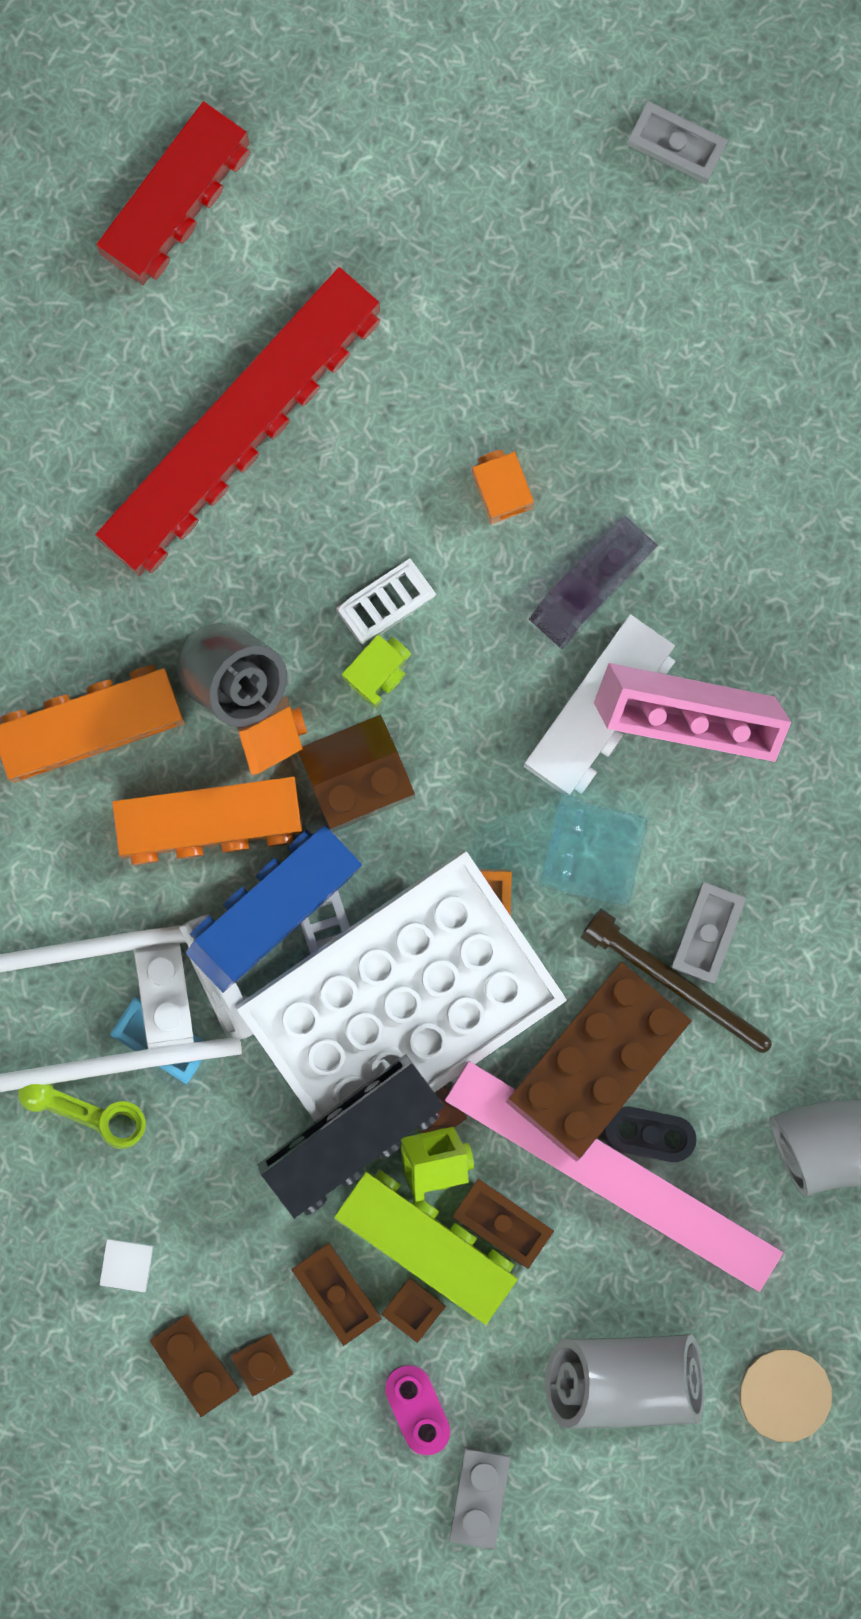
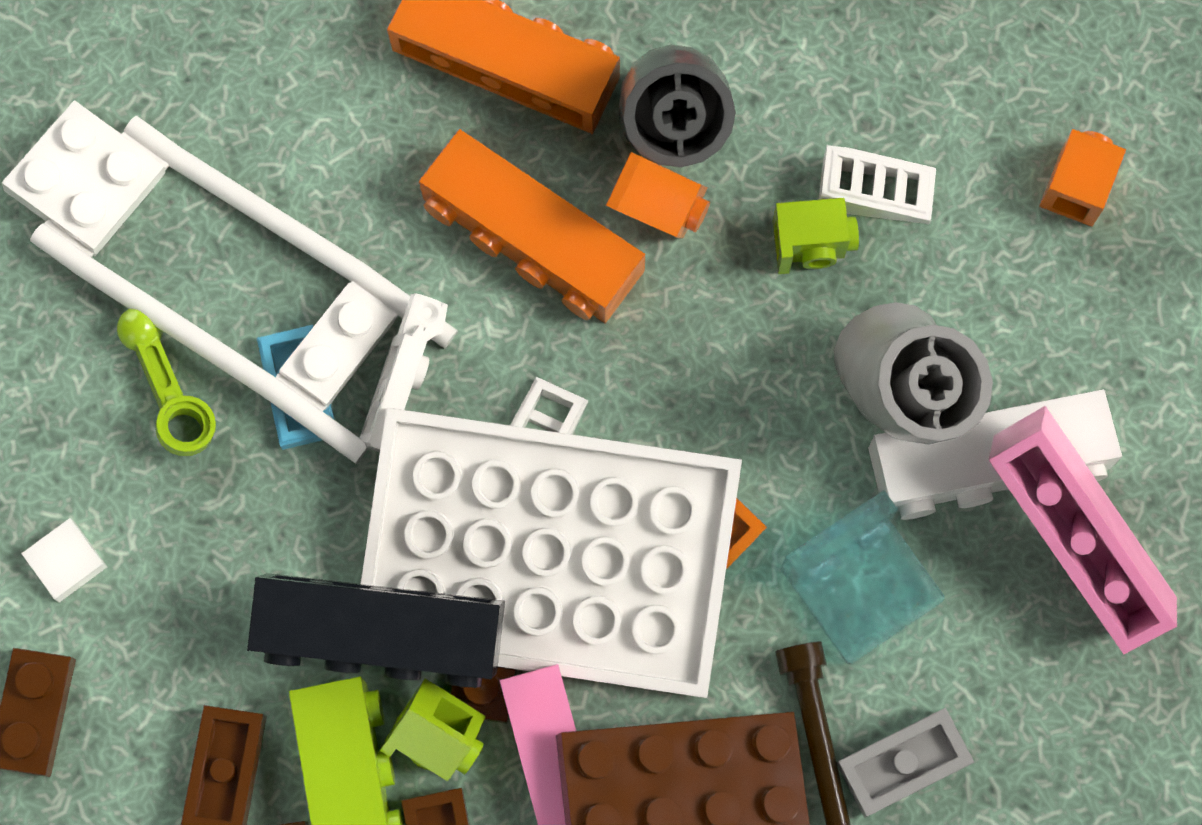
camera: 45 degrees right, 10 degrees down
blue brick [185,825,362,993] -> none
reddish brown plate [231,1333,294,1397] -> none
reddish brown slope [298,714,415,832] -> none
slope [528,516,658,649] -> none
none -> light grey brick [834,302,993,445]

